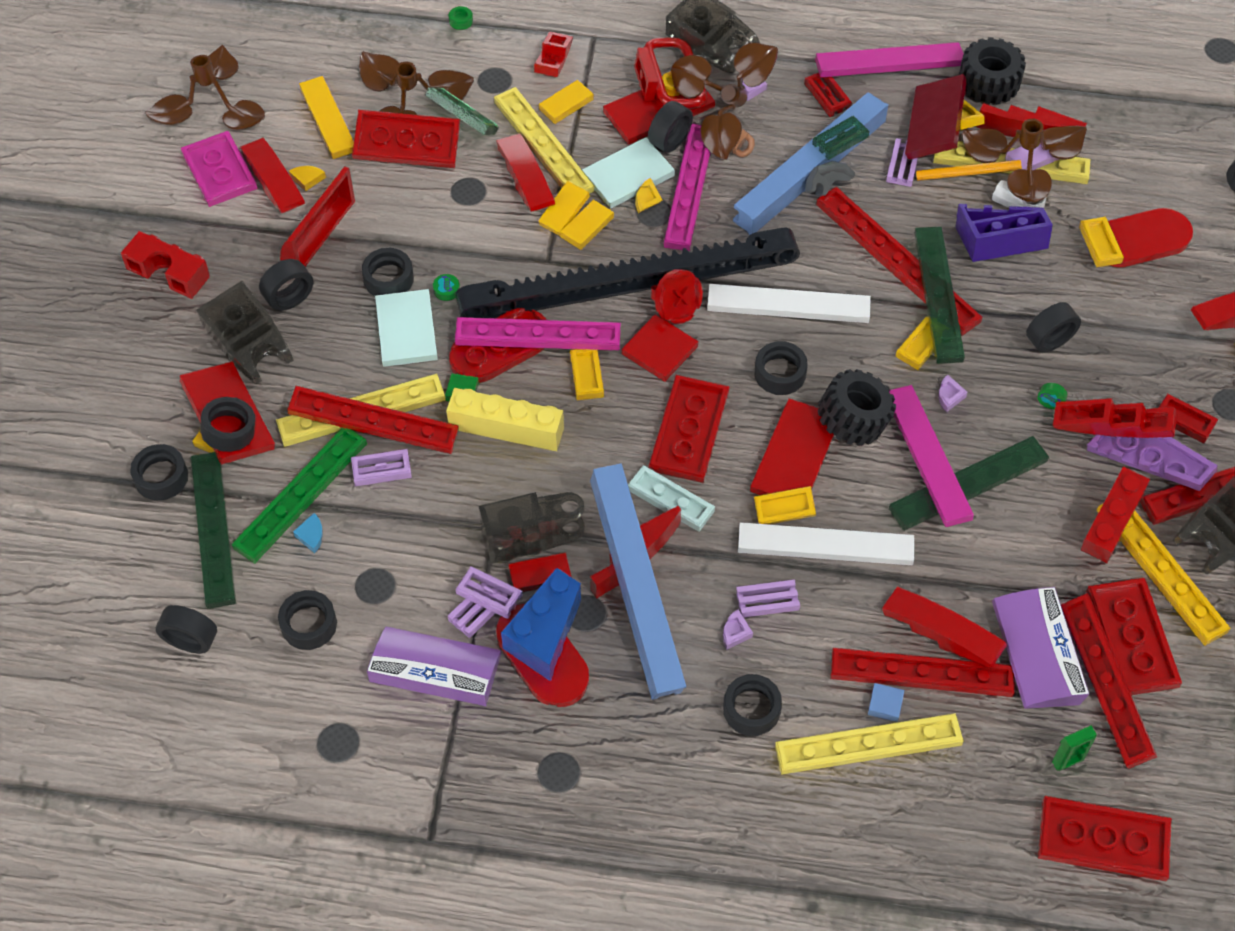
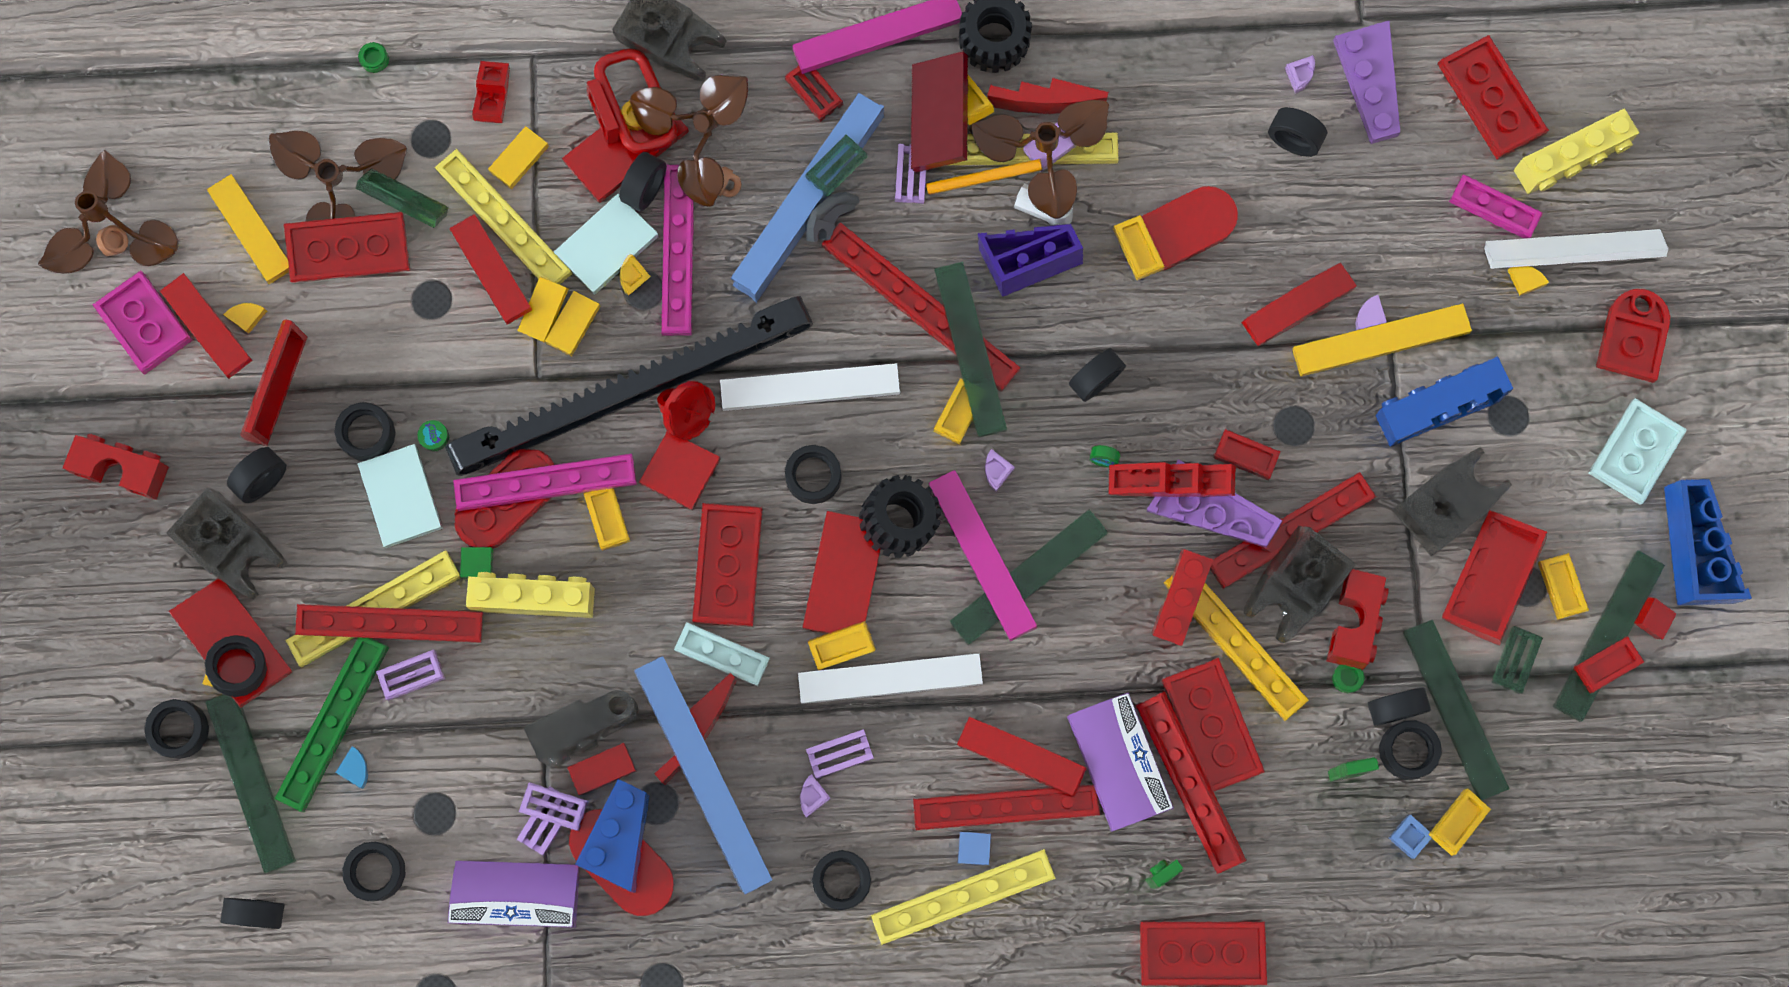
camera: 10 degrees left, 20 degrees up
none -> nougat tile [96,225,129,256]

